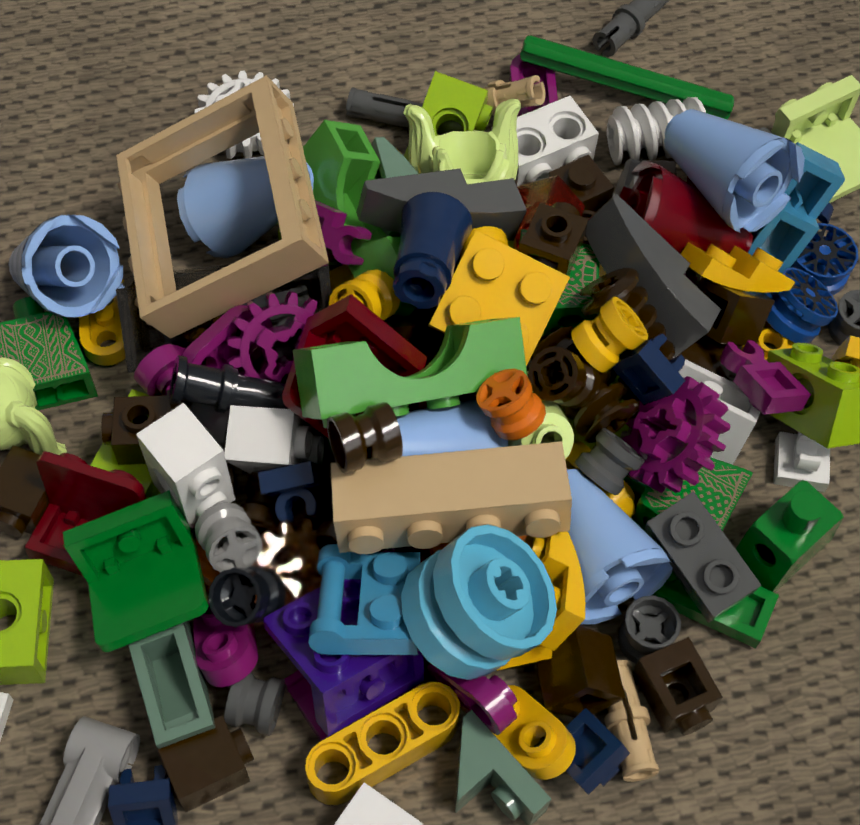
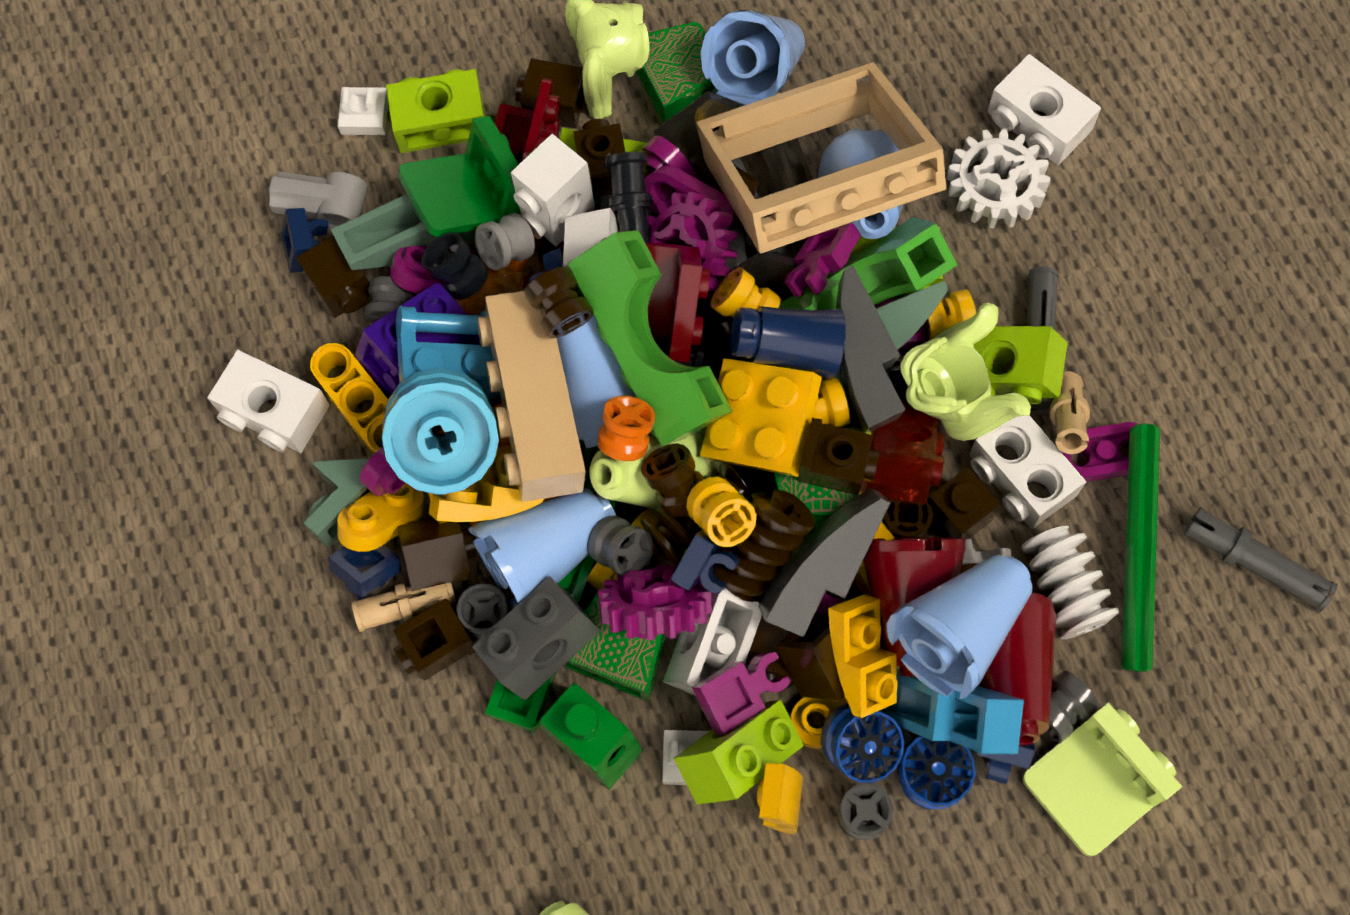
camera: 90 degrees right, 10 degrees up
none -> white brick [987,54,1101,166]

